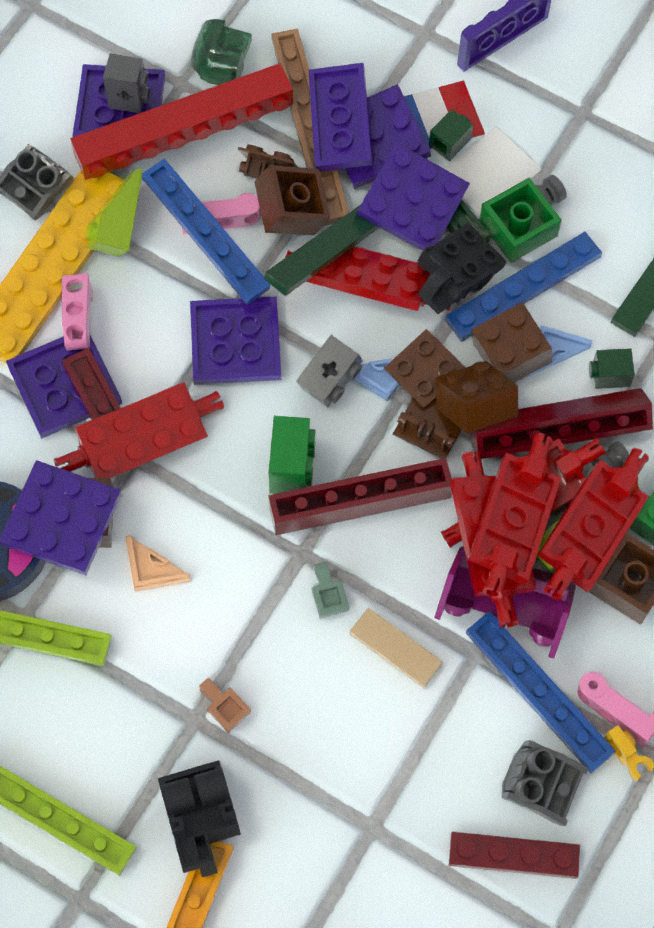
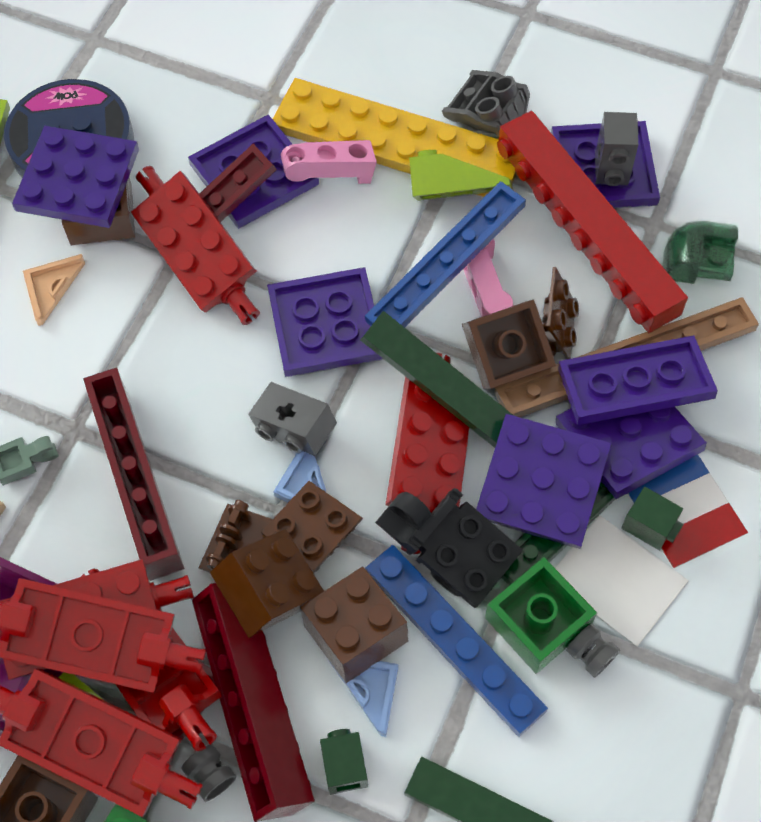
camera: 85 degrees right, 5 degrees down
green brick [268,415,316,494] -> none

